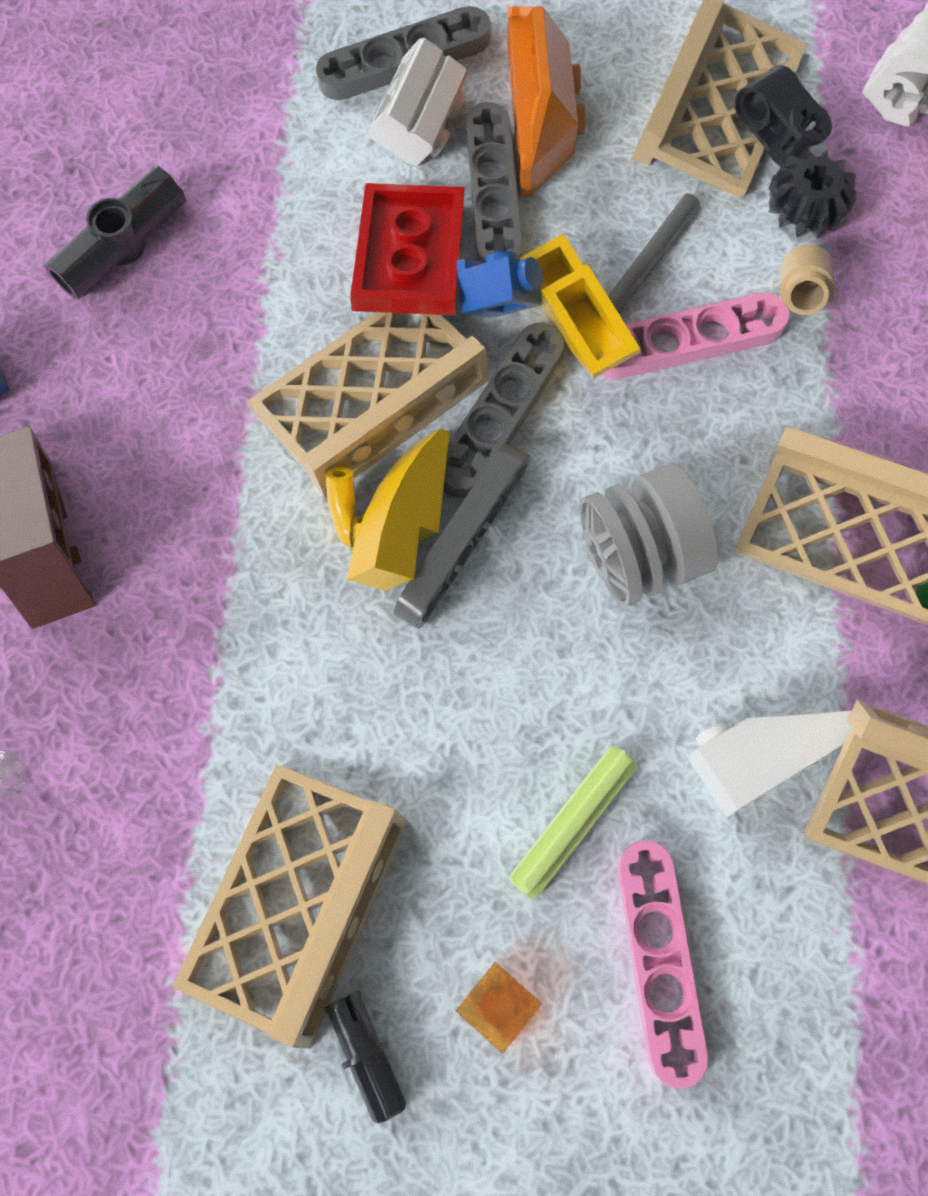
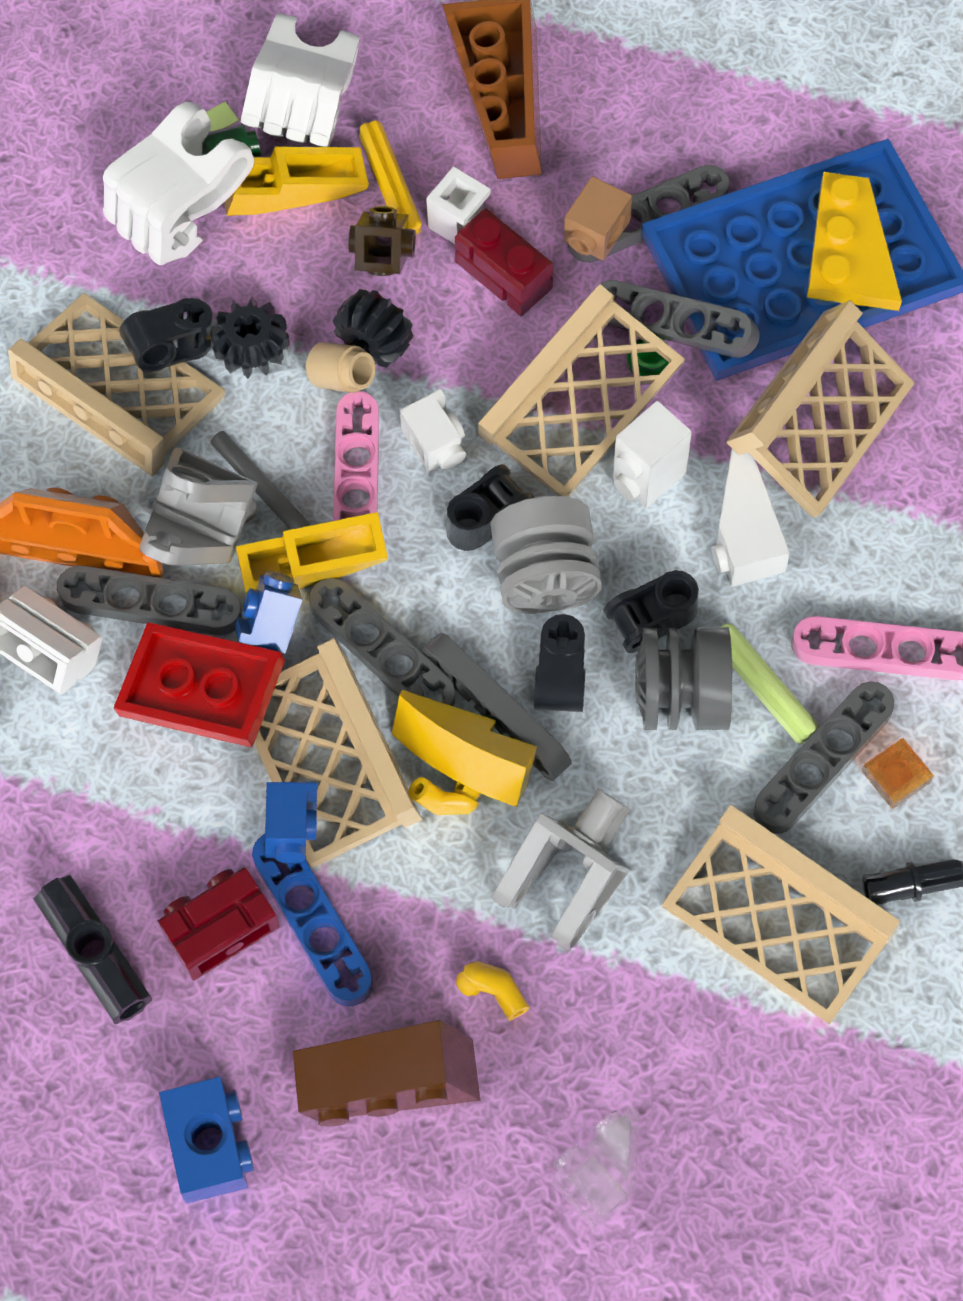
camera: 75 degrees left, 5 degrees down
none -> light grey piece [139,447,258,566]
none -> dark red brick [157,867,280,981]
none -> blue beam [252,834,373,1007]
none -> blue brick [265,782,317,864]
none -> black gear [332,289,414,368]
none -> white brick [400,389,466,474]
none -> black piece [446,464,535,551]
none -> yellow arm [456,961,530,1021]
none -> light grey piece [492,788,632,952]
none -> black piece [534,614,586,712]
none -> black piece [603,570,699,653]
none -> white brick [613,401,692,509]
none -> dark grey wheel [635,627,732,730]
none -> dark grey beam [753,681,895,834]

